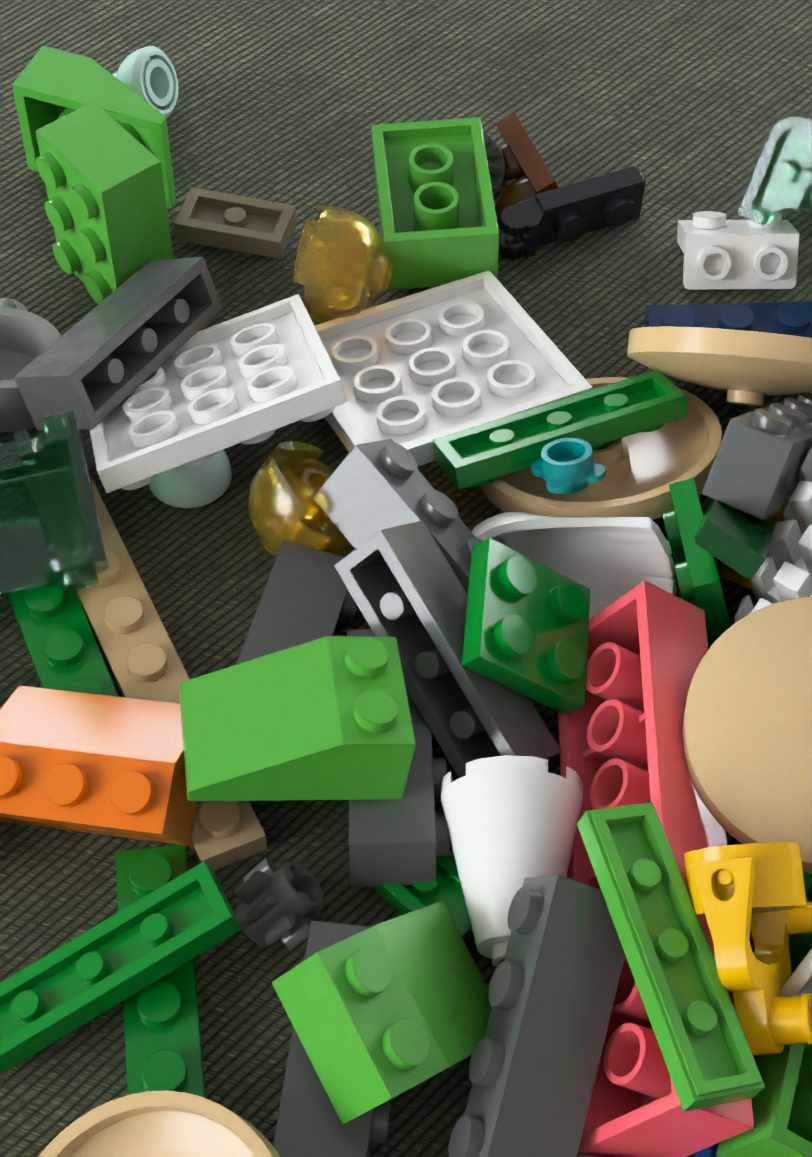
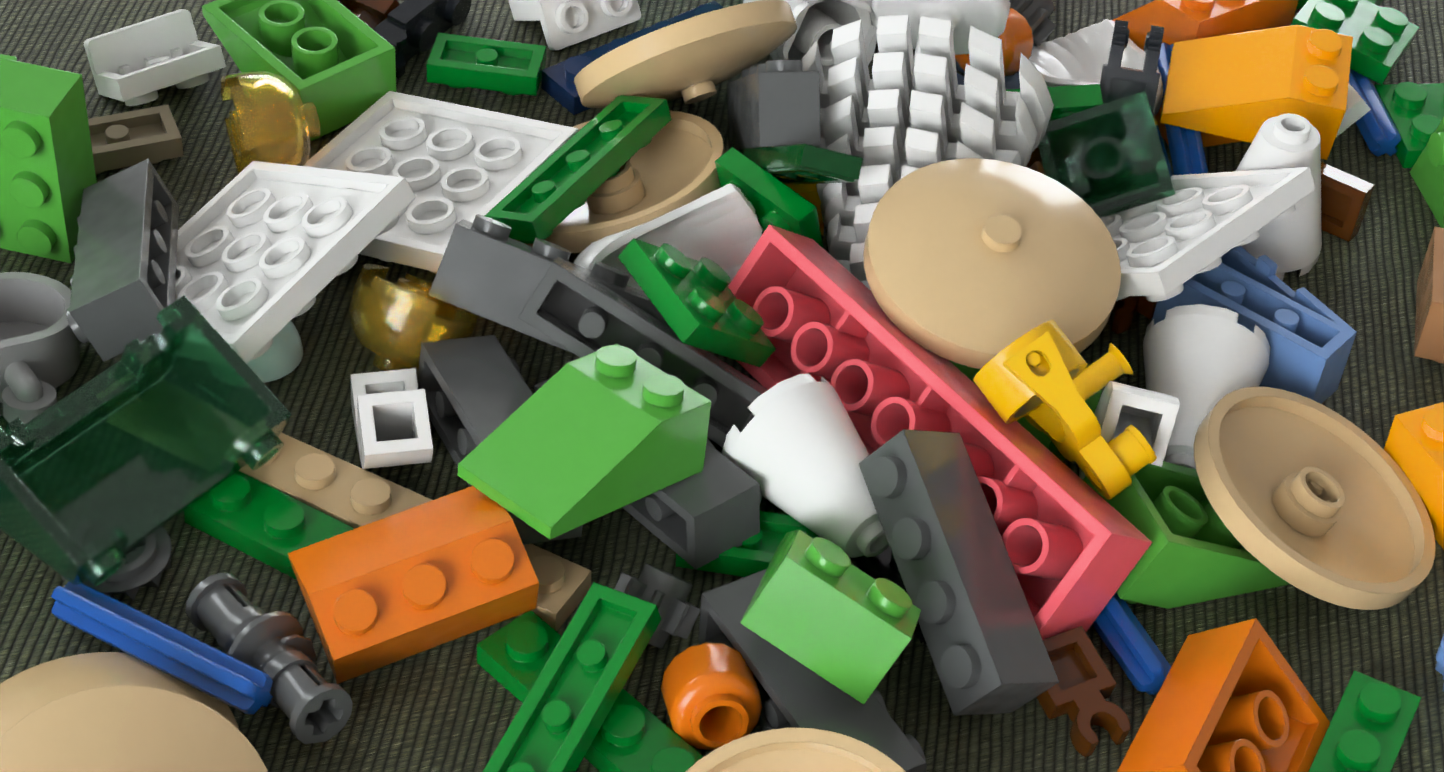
camera: 40 degrees left, 10 degrees down
teal plate [531,438,606,494] -> none
bright green tile [577,802,765,1112] -> none
none -> white bracket [84,9,226,106]
none -> white brick [350,368,433,469]
none -> green plate [426,32,546,96]
none -> orange head [661,642,762,750]

